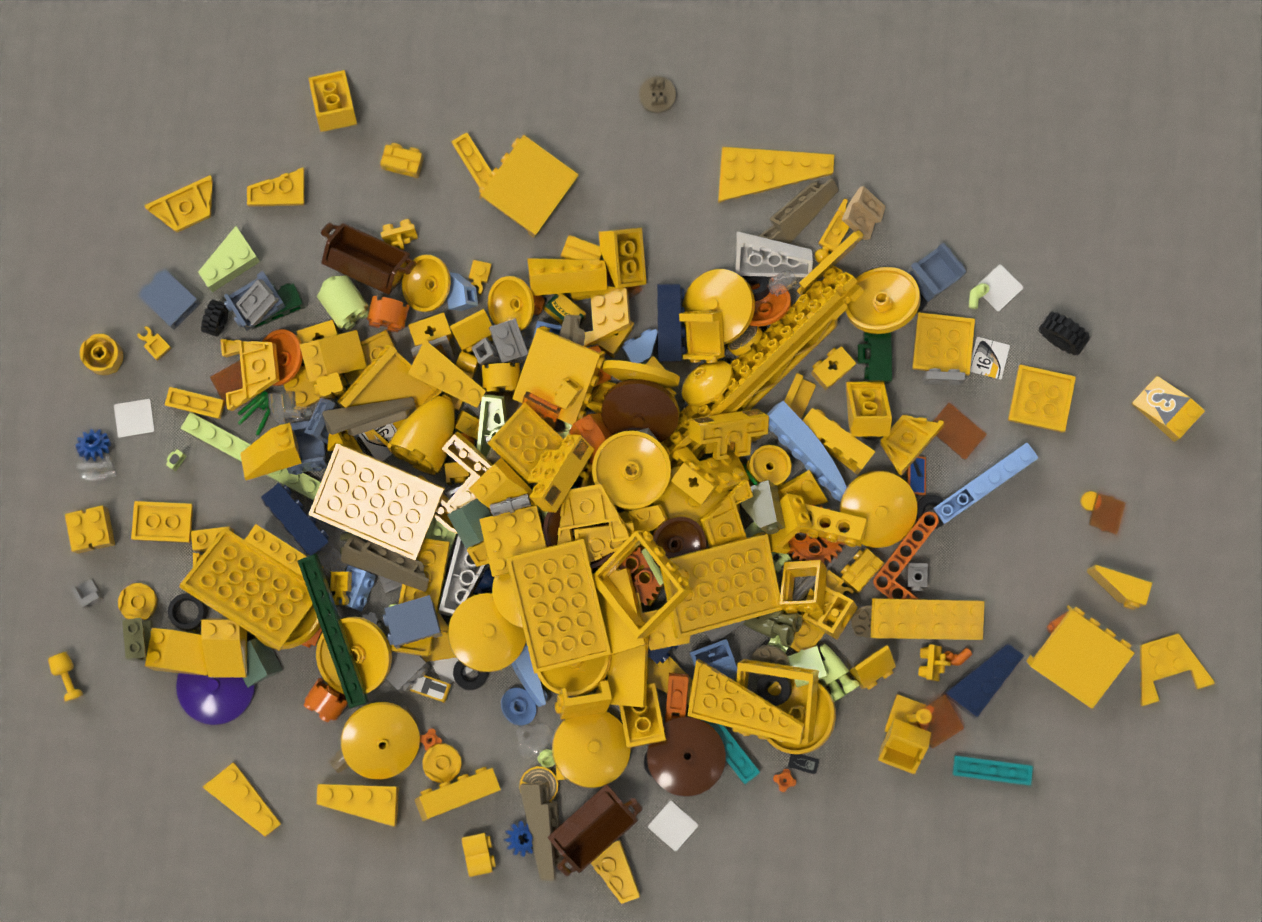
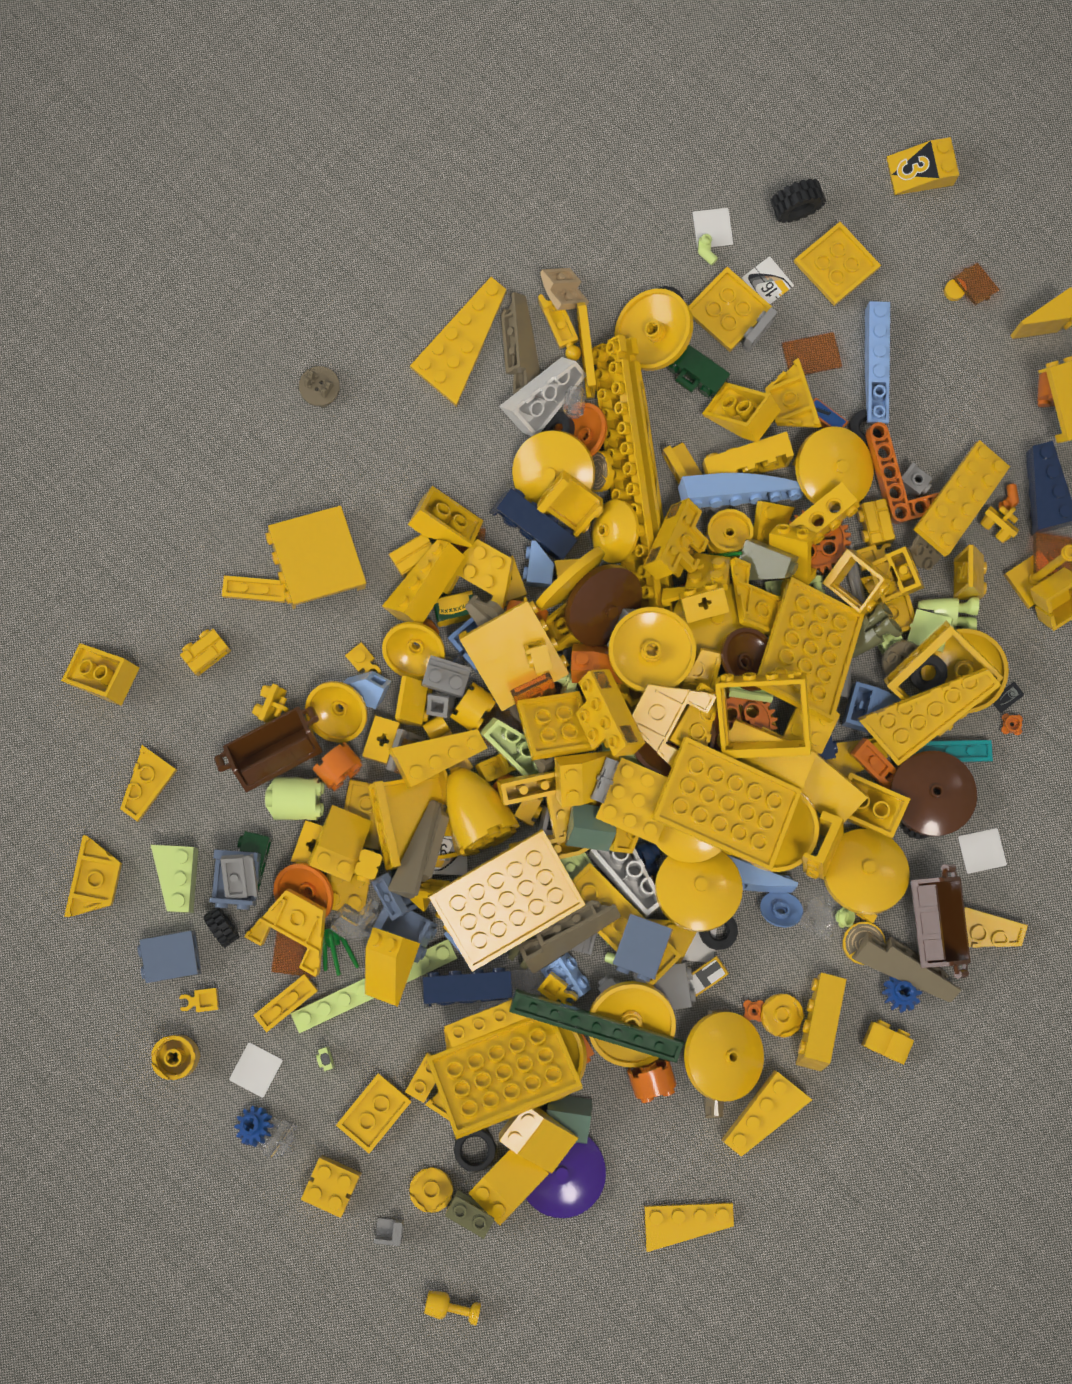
camera: 55 degrees left, 0 degrees up
yellow brick [811,346,856,391] -> none
sand blue panel [906,243,967,302] -> none

